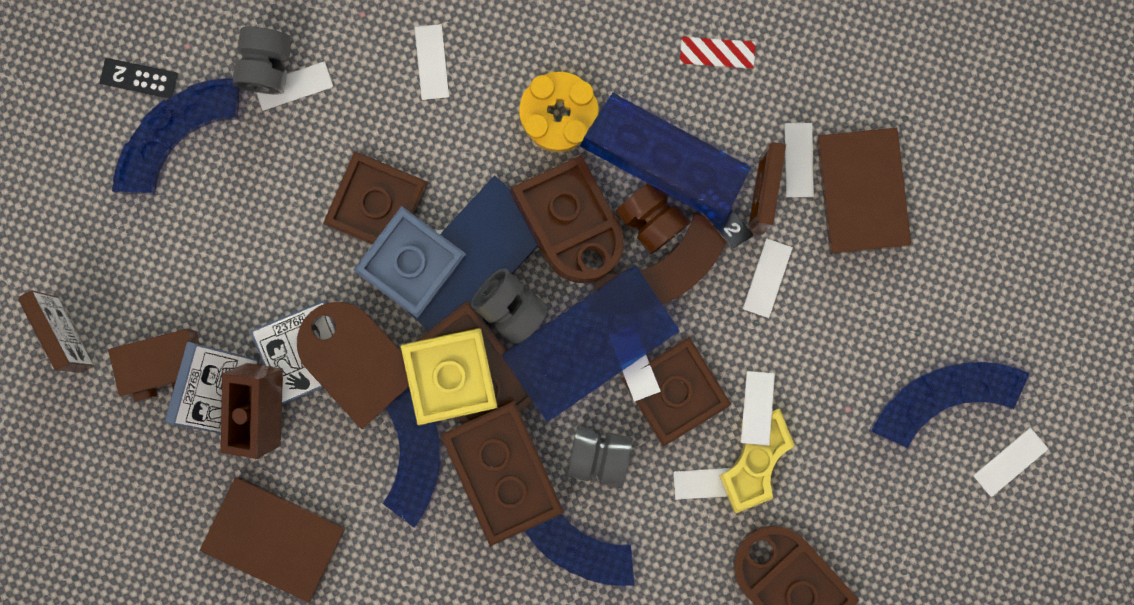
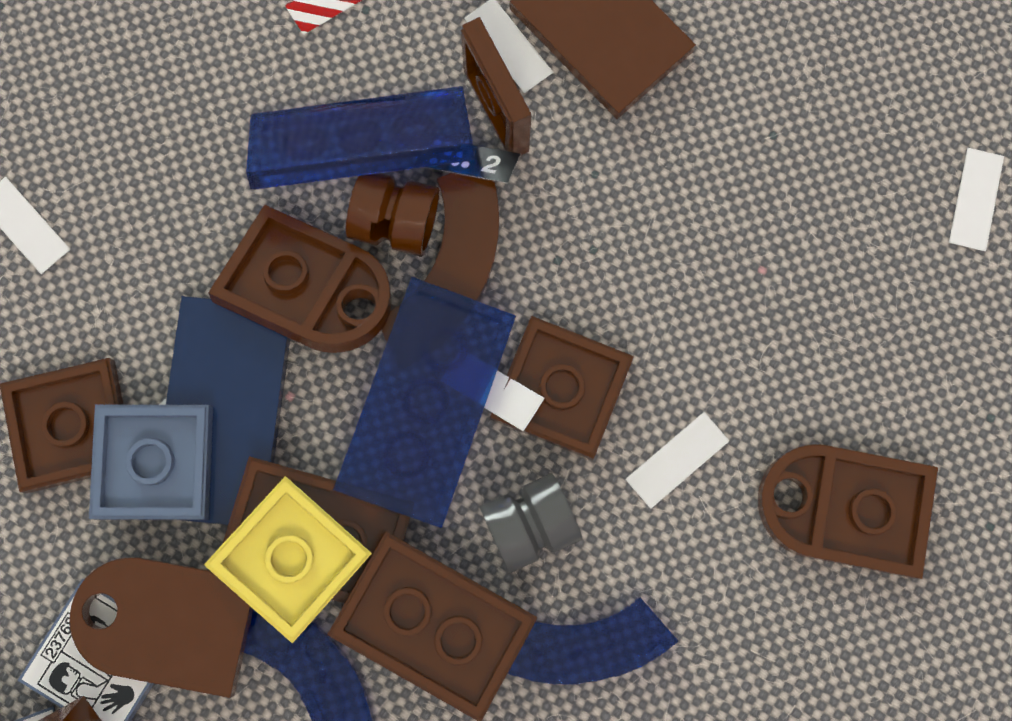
camera: 35 degrees left, 5 degrees down
dark grey wheel [471,268,548,344] -> none
yellow plate [519,72,598,152] -> none
light yellow tile [719,409,795,513] -> none
white sticker [741,371,775,446] -> none
white sticker [743,238,793,318] -> none
clear blue tile [869,362,1030,448] -> none

